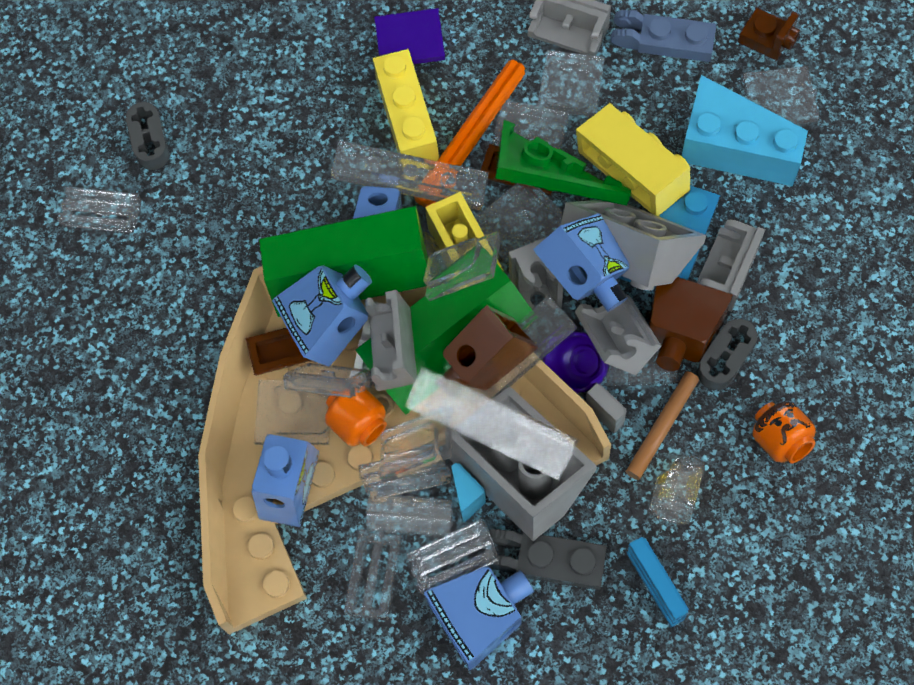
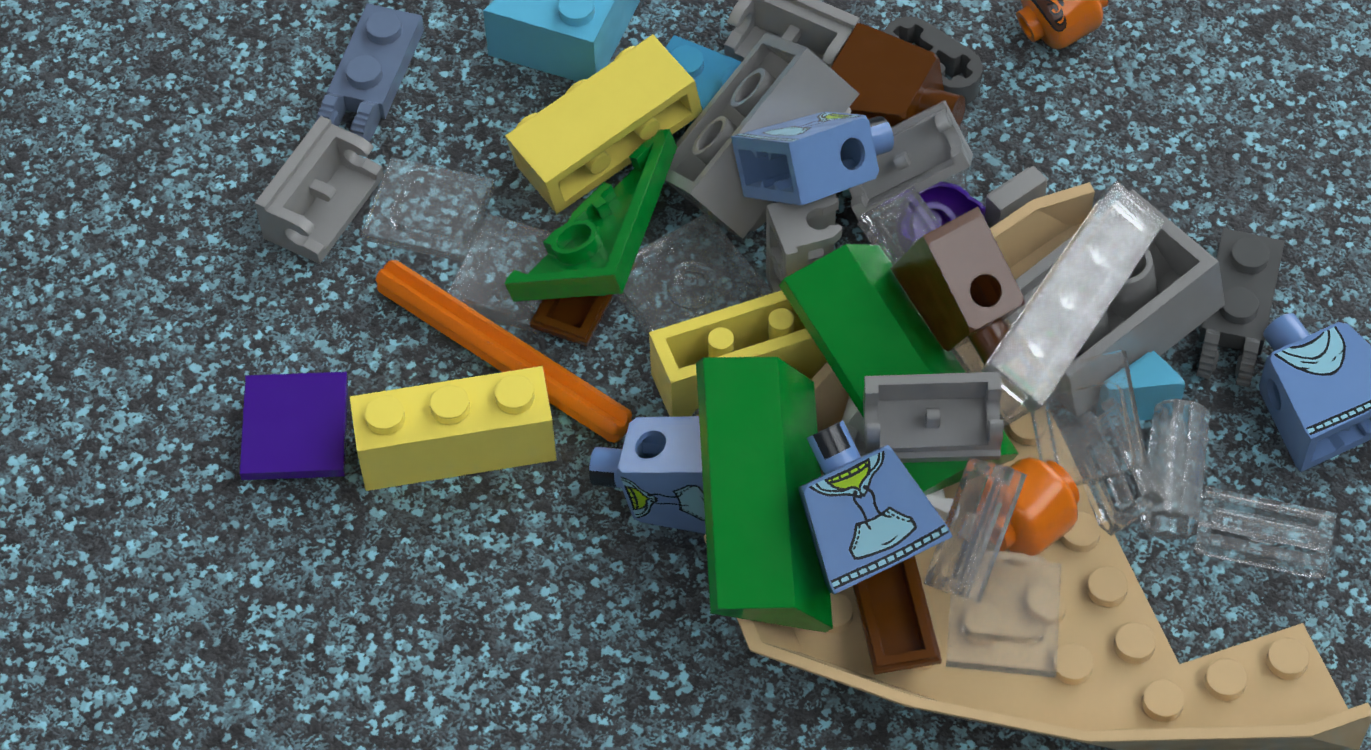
camera: 90 degrees left, 10 degrees down
medium blue torso [252,434,319,527] -> none
clear tile [330,140,489,211] -> none
clear tile [406,519,499,595] -> none
clear piece [423,231,501,301] -> none
medium nougat bar [625,371,699,480] -> none
dark azure tile [627,537,689,628] -> none
clear rock [648,455,705,525] -> none

